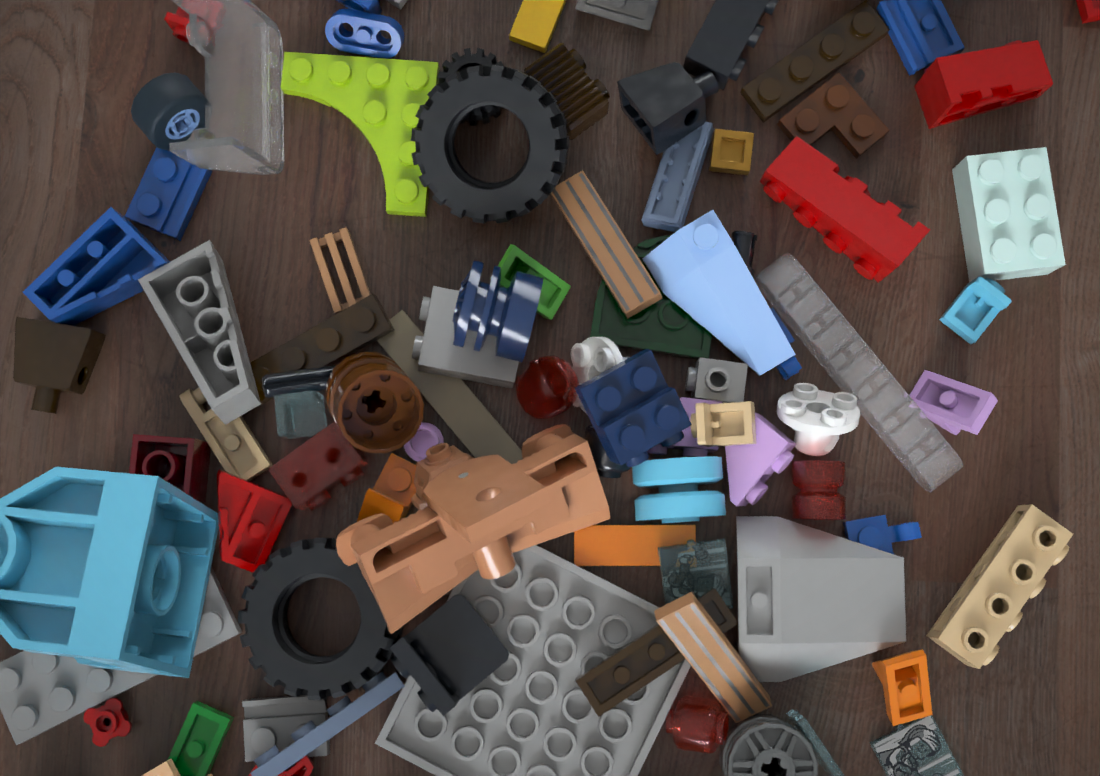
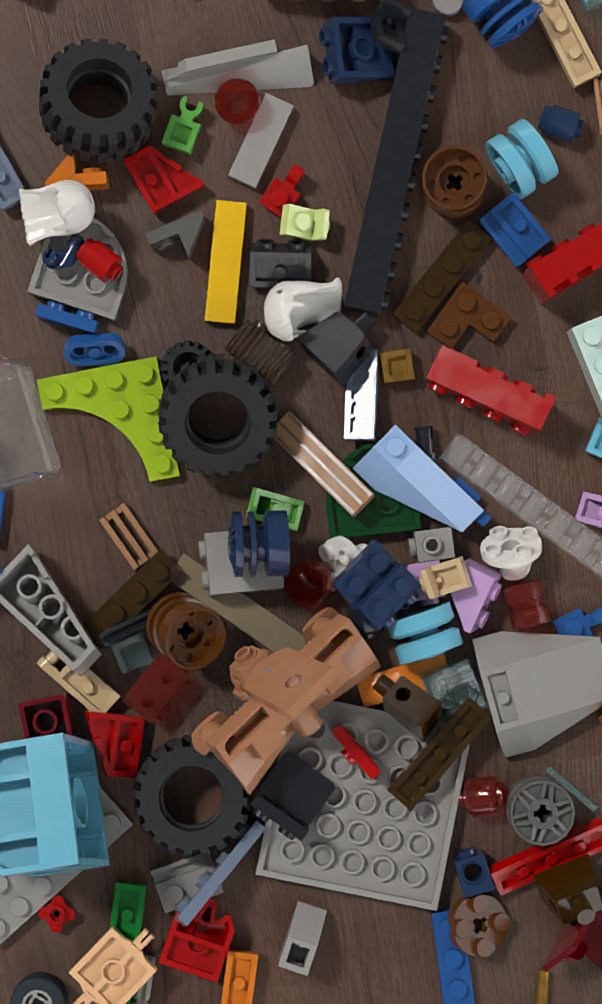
camera: 25 degrees left, 5 degrees up
orange slope [357,453,416,523] -> none
lavender plate [404,422,444,462] -> none
medium nougat tile [654,592,772,723] -> none
none -> white piece [264,278,344,341]
none -> red plate [331,723,380,780]
none -> dark brown torso [373,674,442,742]

